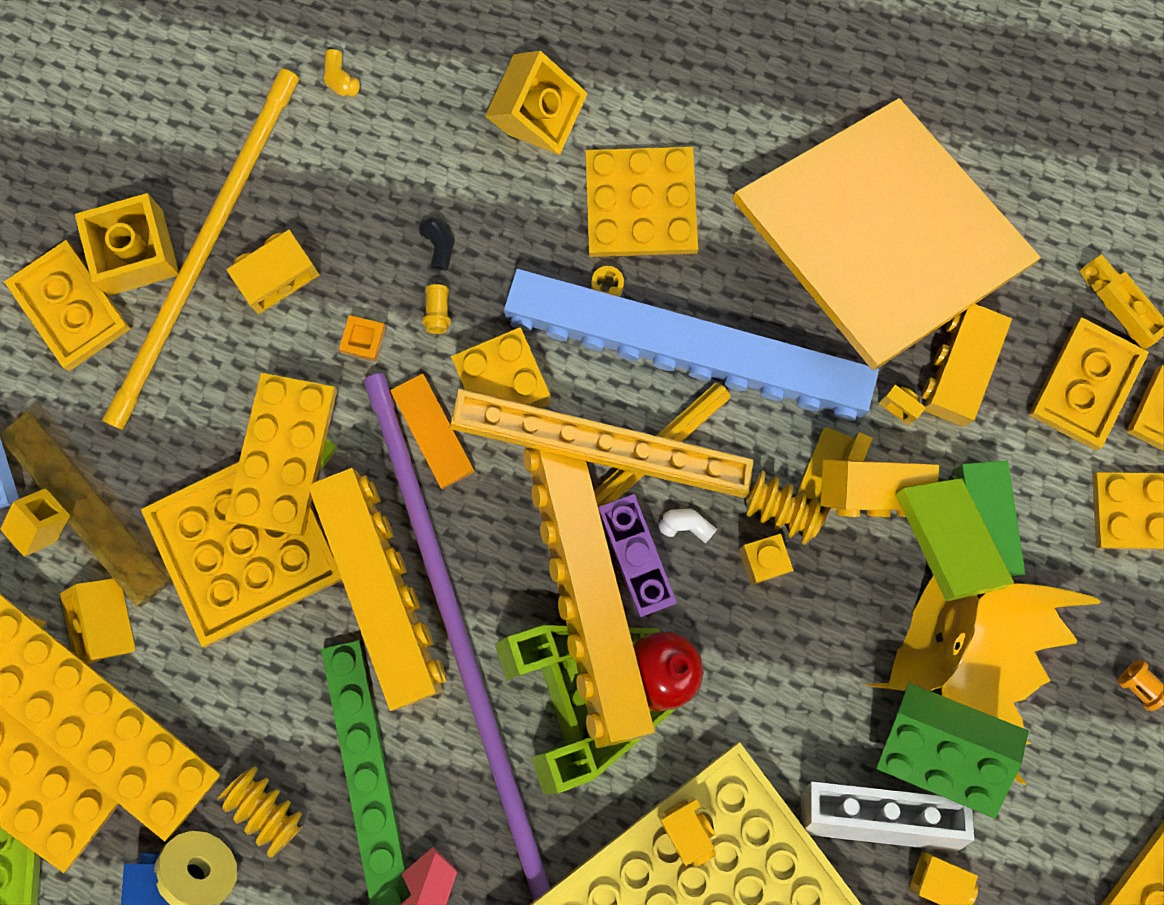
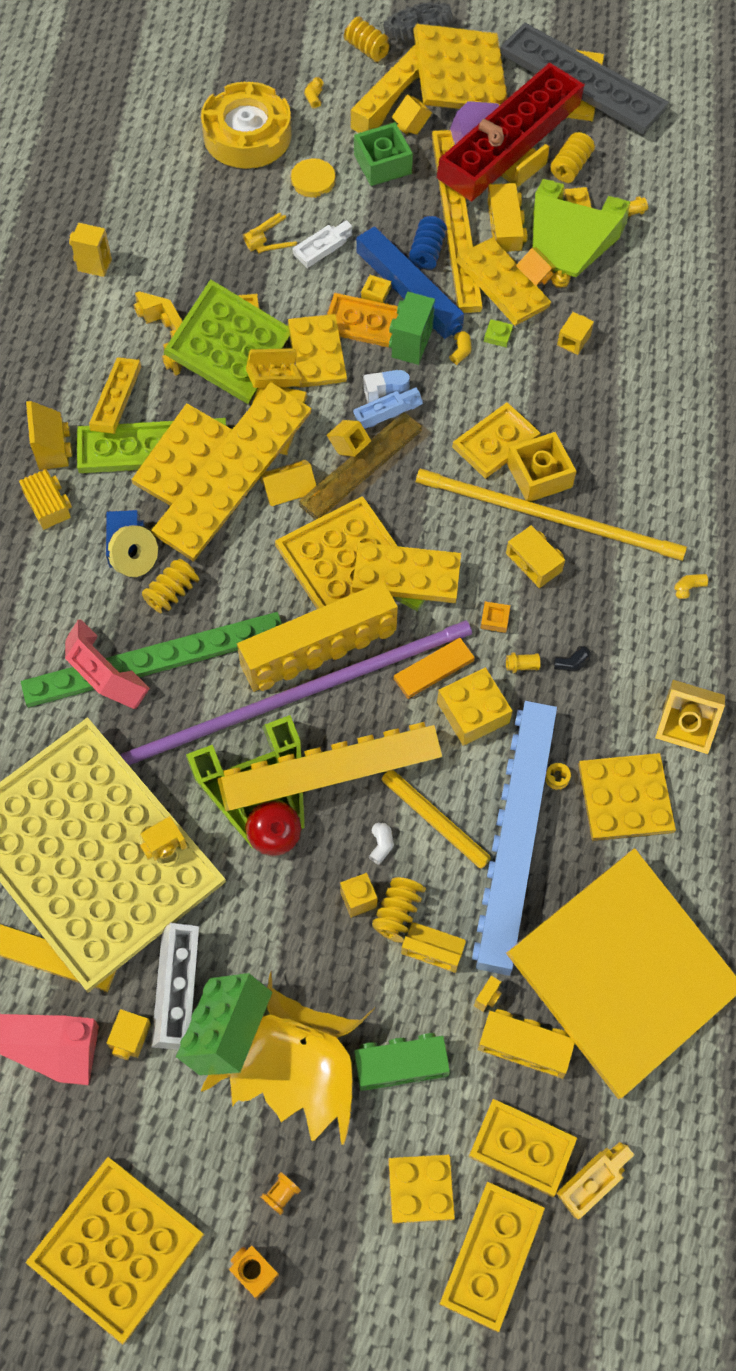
camera: 85 degrees right, 15 degrees down
yellow tile [449,389,753,498] -> none
medium lavender slope [598,494,677,617] -> none
yellow brick [820,459,939,517] -> none
lime tile [895,478,1014,602] -> none

